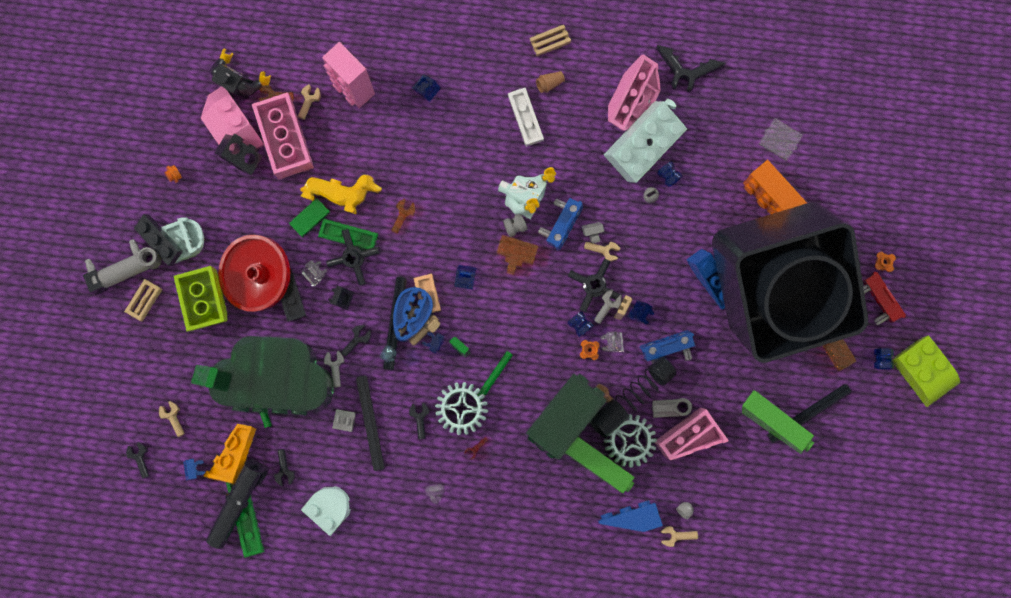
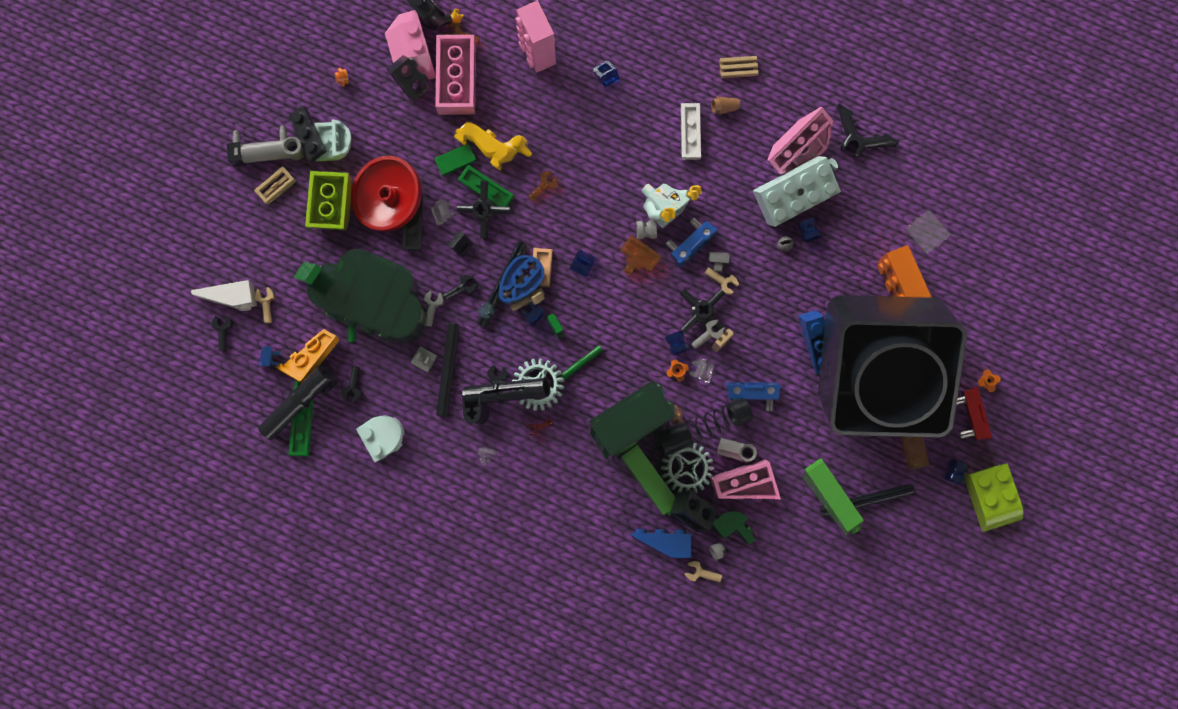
camera: 15 degrees right, 0 degrees up
tan bar [298,84,321,120] -> none
clear blue tile [627,300,654,325] -> none
none -> white slope [191,280,257,311]
none -> black piece [462,377,550,424]
none -> black brick [670,490,717,532]
none -> dark green brick [712,511,756,545]

